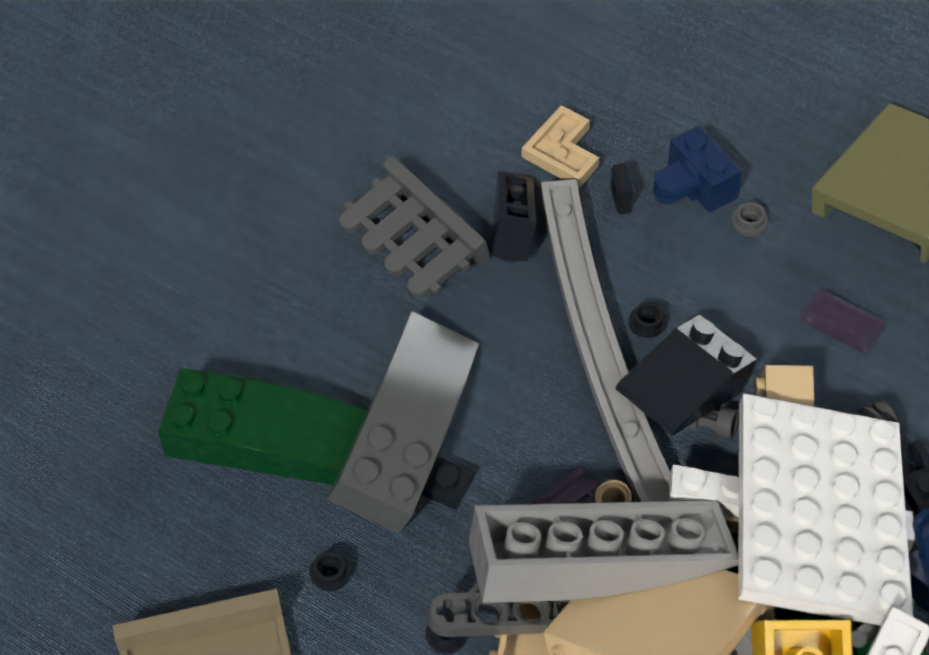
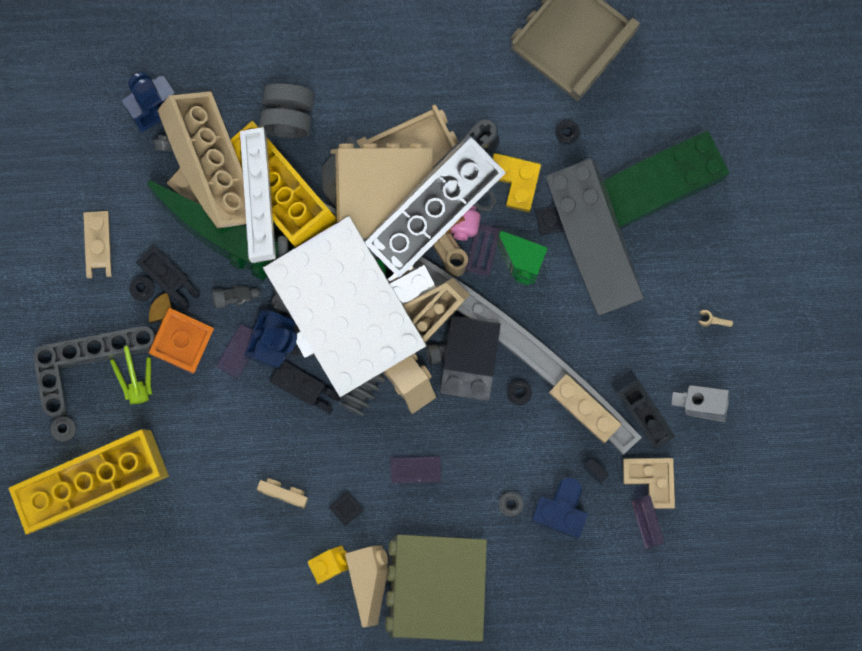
camera: 135 degrees right, 25 degrees up
dark grey fence [339,156,491,299] -> none
none -> tan wedge [403,278,470,343]
none -> yellow plate [493,153,541,213]
none -> green slope [497,231,547,285]
none -> tan plate [549,374,621,444]
none -> clear purple tile [632,495,665,549]
none -> light grey torso [672,386,729,422]
none -> tan hand [699,310,733,327]

